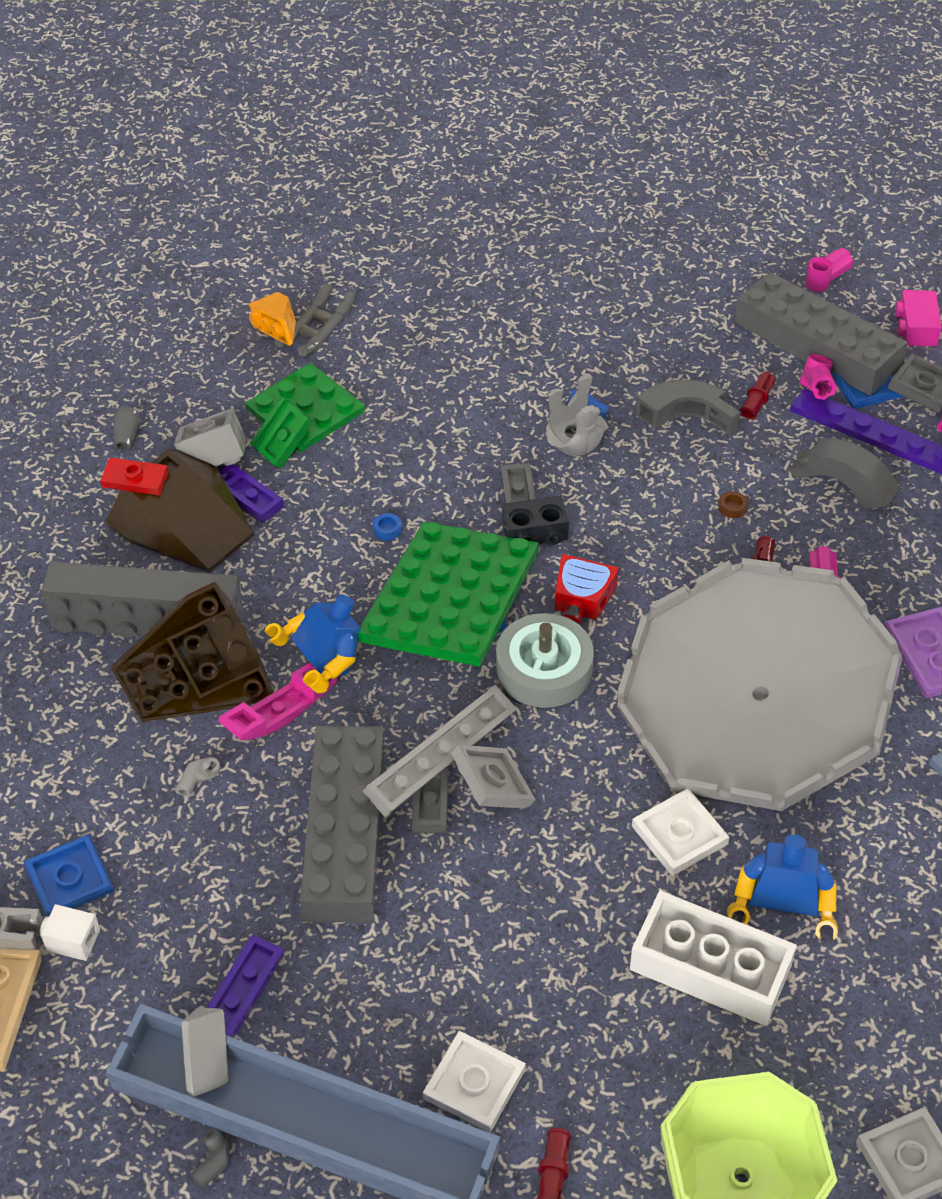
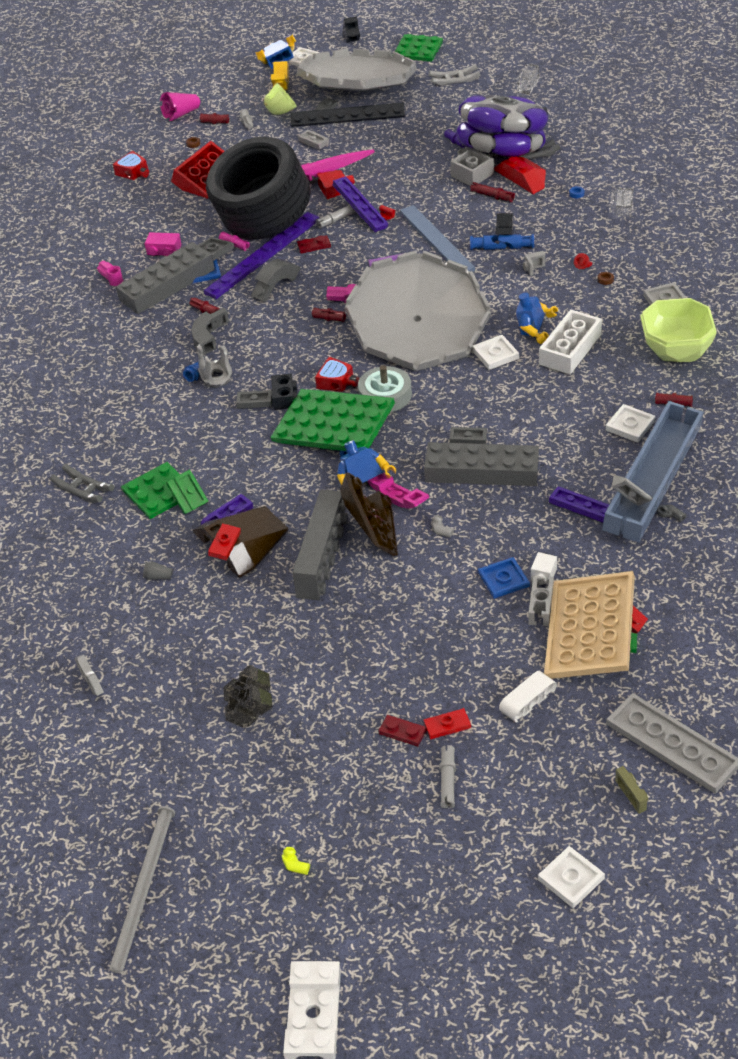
camera: 80 degrees left, 5 degrees down
light grey slope [174,408,246,466] -> none
light orange slope [249,292,296,346] -> none
light grey plate [363,685,517,817] -> none
blue tile [372,513,403,541] -> none
light grey plate [451,744,536,808] -> none
reddish brown tile [718,491,749,518] -> none
dark pink piece [799,354,837,400] -> none

